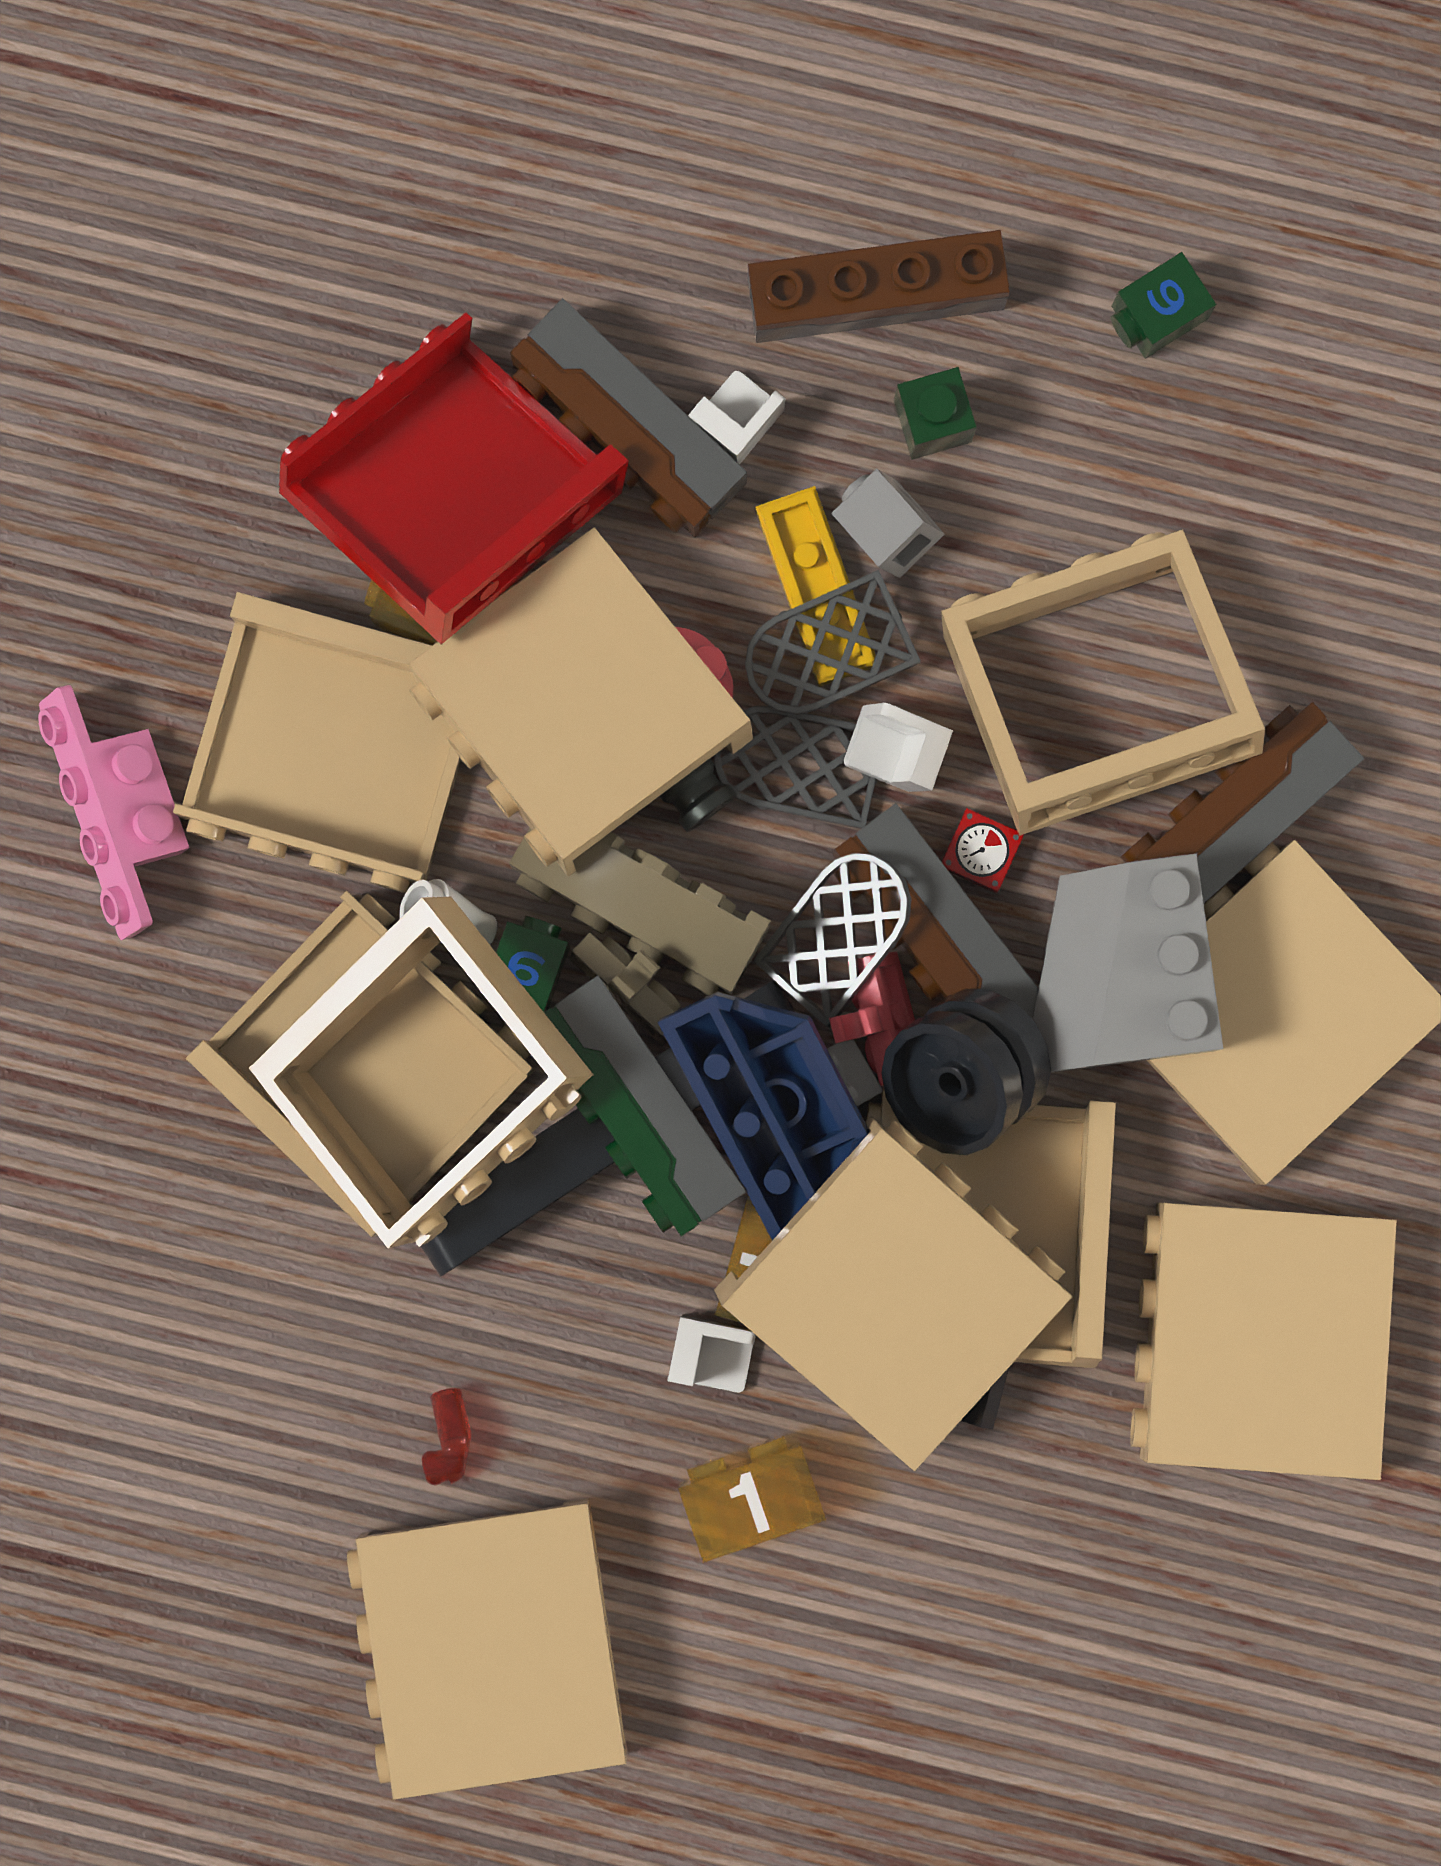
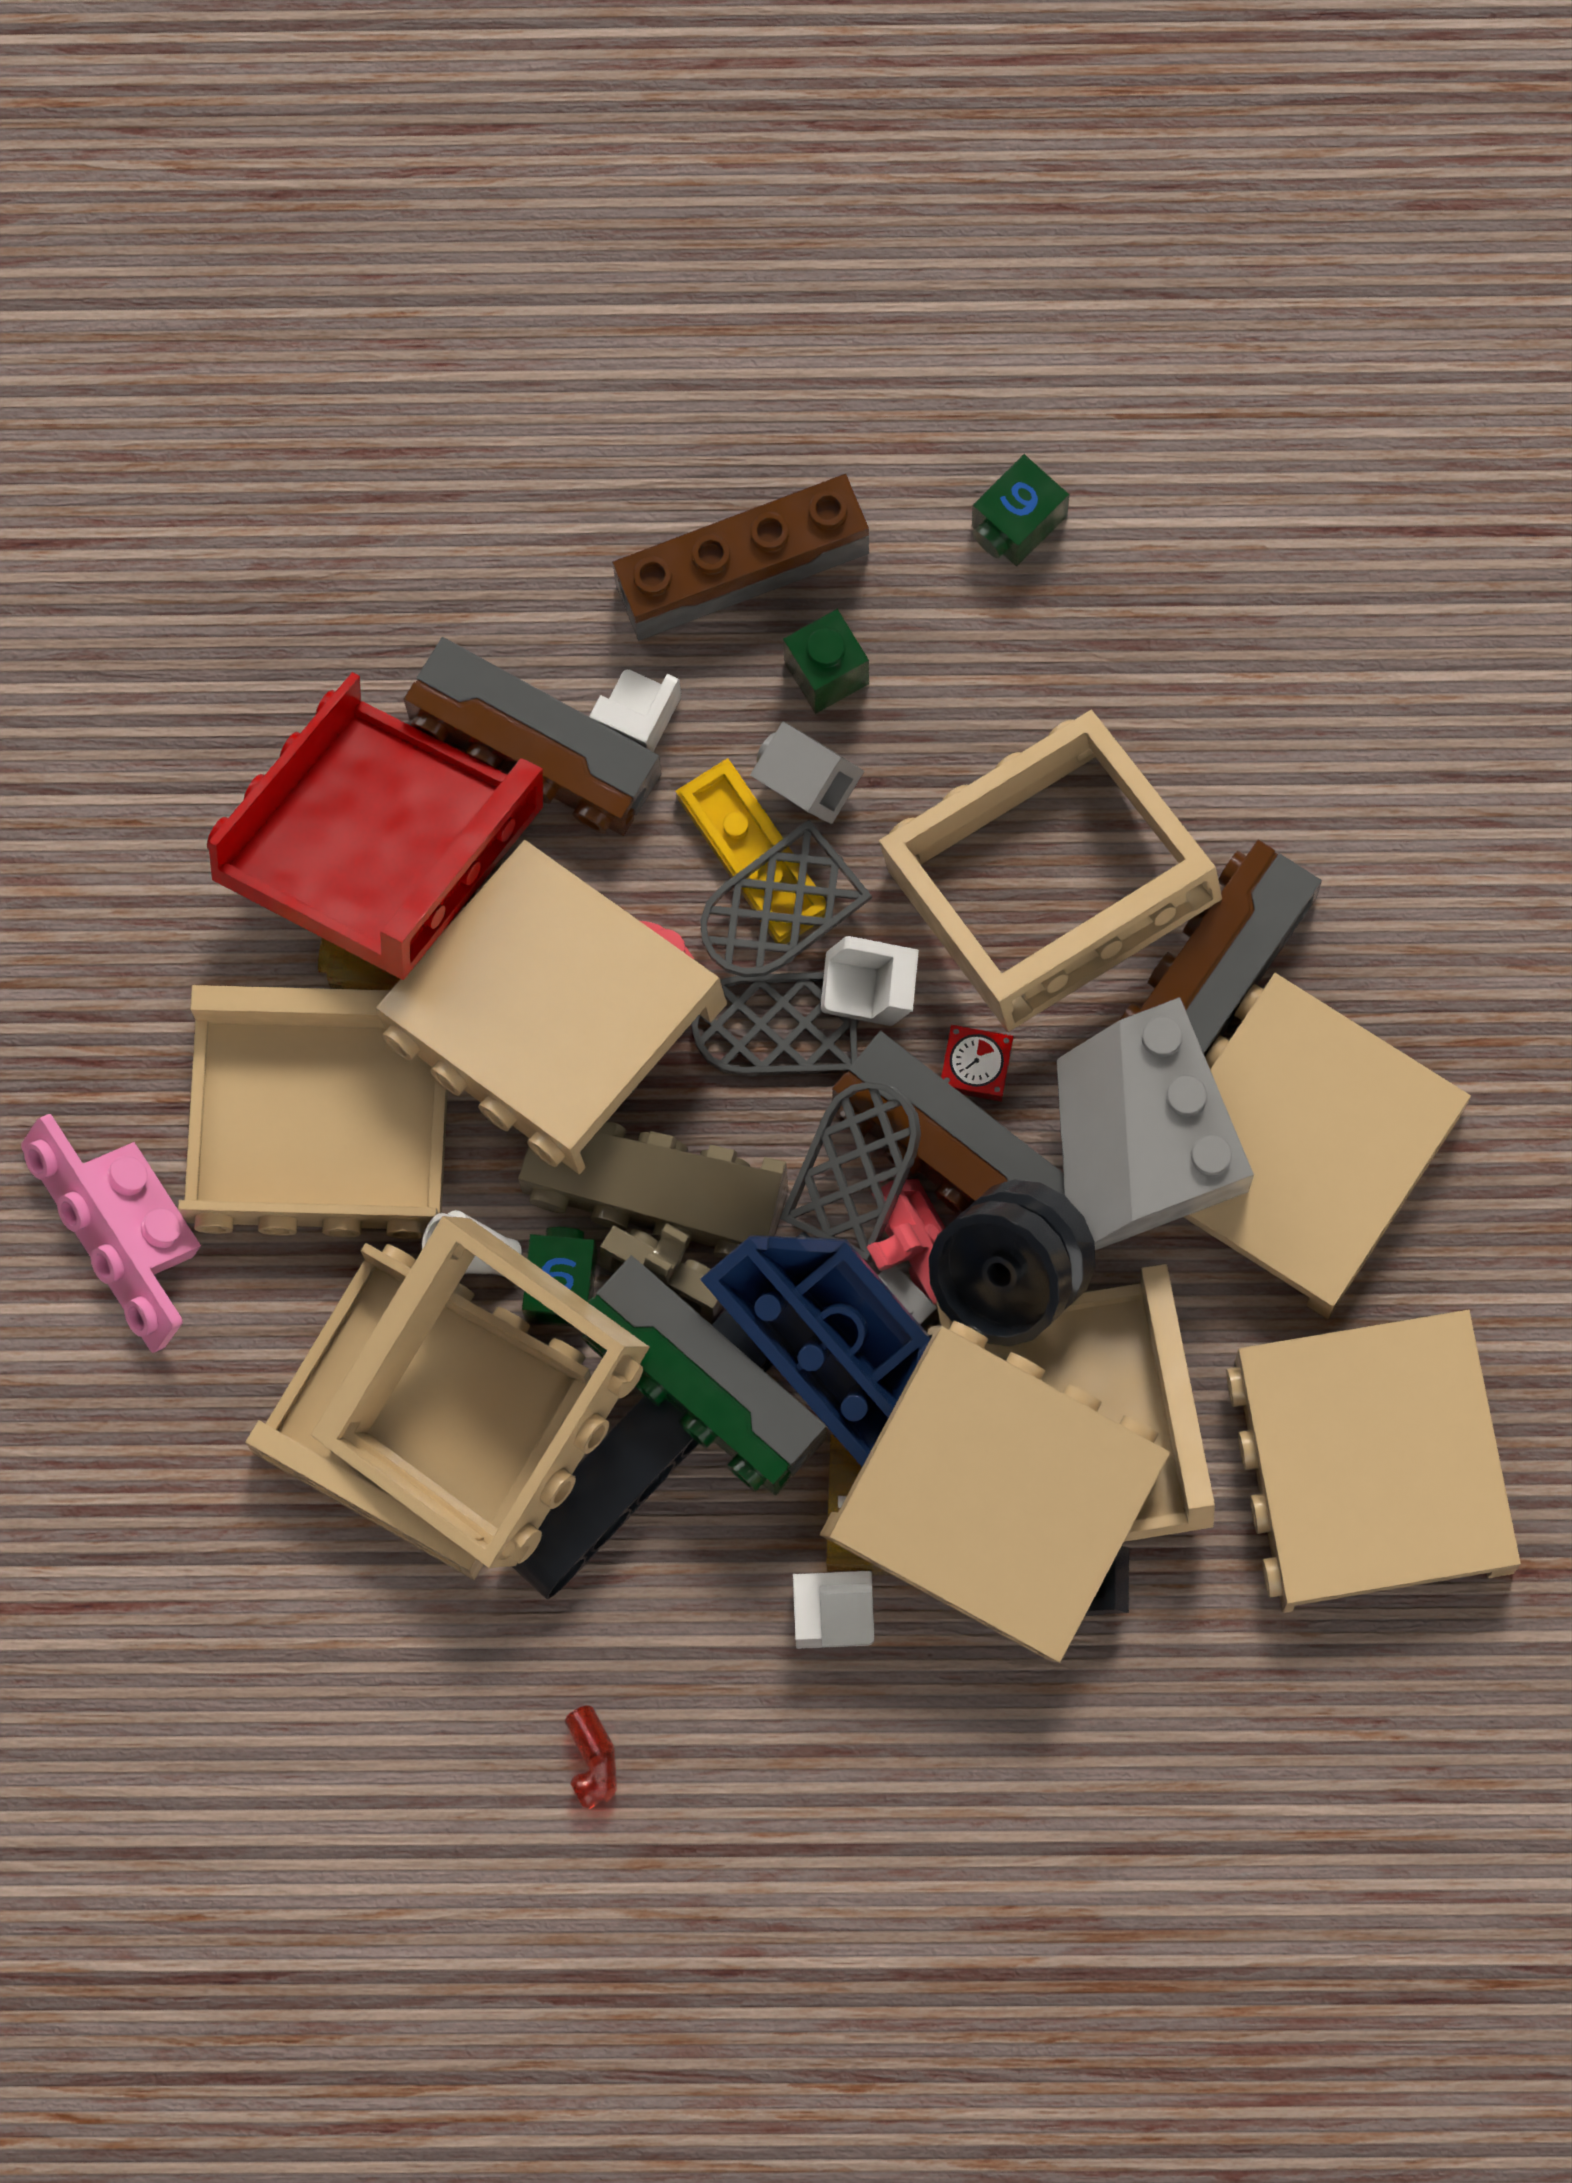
camera: 10 degrees left, 10 degrees down
tan panel [347,1498,627,1800] -> none
pearl dark grey wheel [660,759,737,832] -> none
clear yellow brick [678,1435,826,1563] -> none

